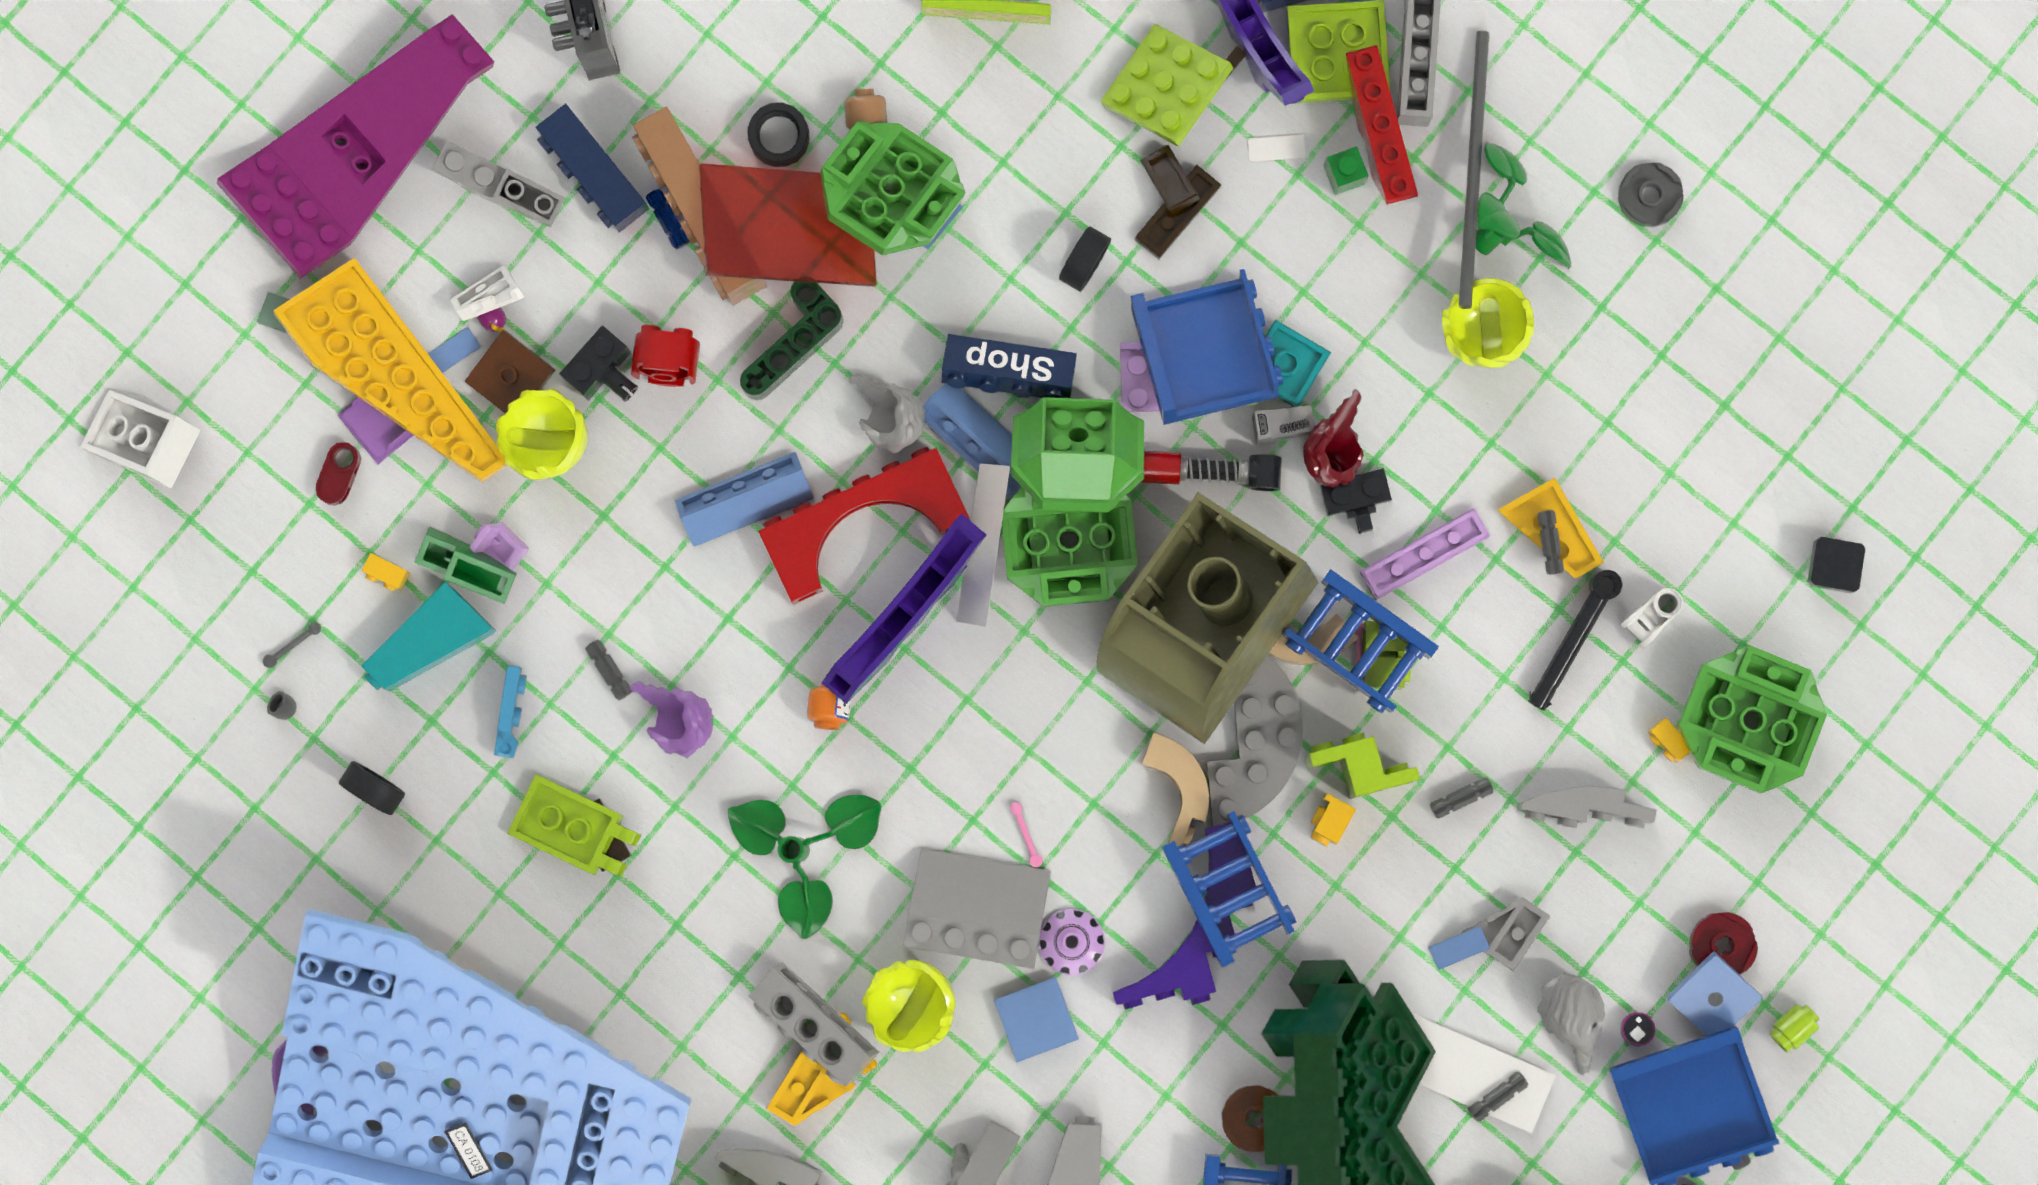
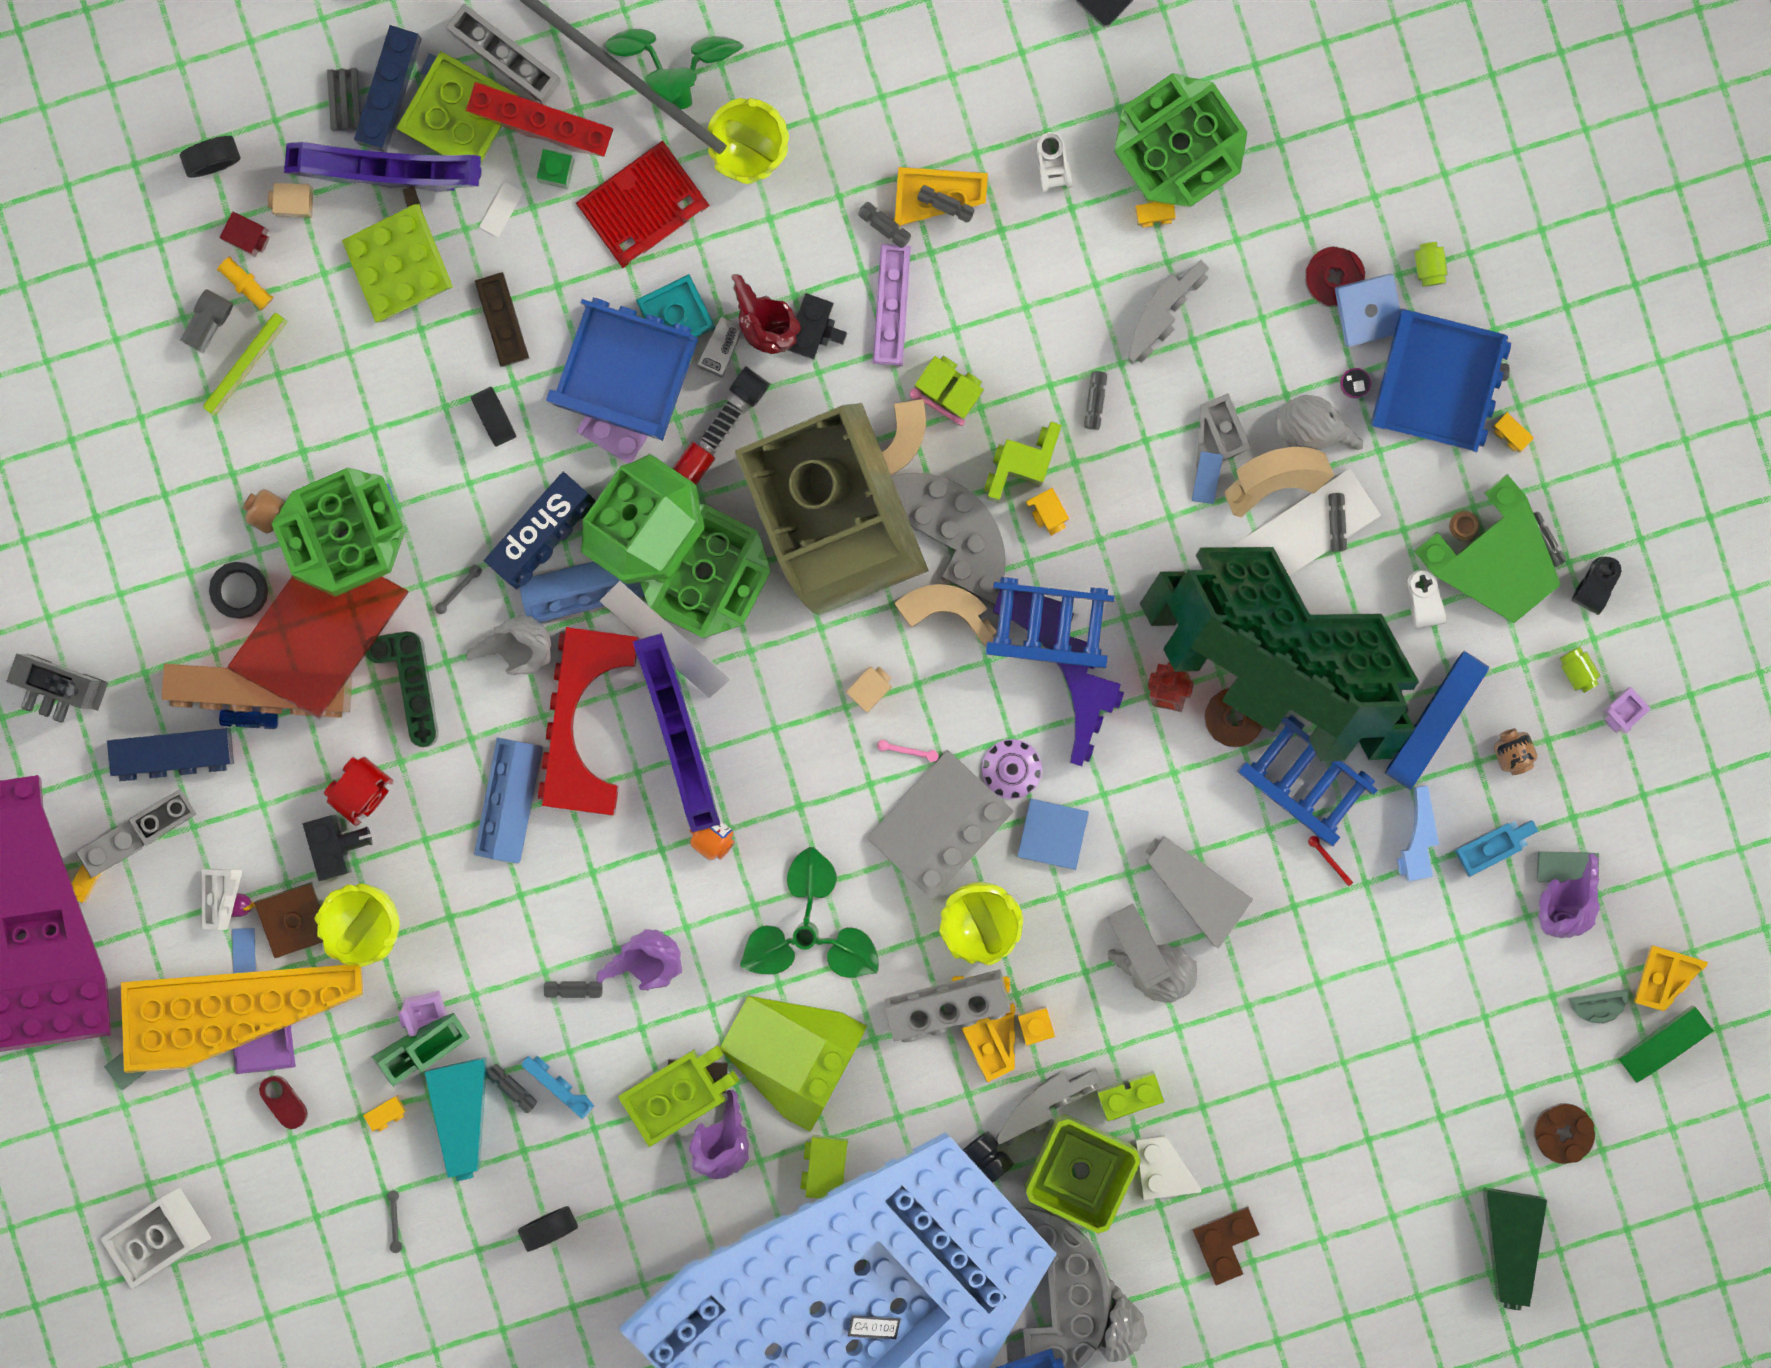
camera: 60 degrees left, 5 degrees up
dark grey hinge [267,691,297,720] -> none
dark brown tile [1140,145,1200,215] -> none
blue fence [1283,569,1439,714] -> none
black piece [1528,570,1623,711] -> none
none -> yellow piece [72,864,101,903]
none -> dark grey hinge [435,564,482,614]
none -> dark grey axle [486,1064,537,1113]
none -> red window [576,140,710,268]
none -> medium lavender hair [689,1090,749,1179]
none -> lime wedge [720,996,868,1132]
none -> lime piece [800,1135,848,1199]
none -> tan brick [846,666,892,713]
none -> dark grey axle [858,202,911,248]
none -> black wheel [963,1131,1014,1183]
none -> yellow brick [1017,1006,1055,1046]
none -> clear red brick [1148,662,1194,712]
none -> tan arch [1224,447,1335,517]

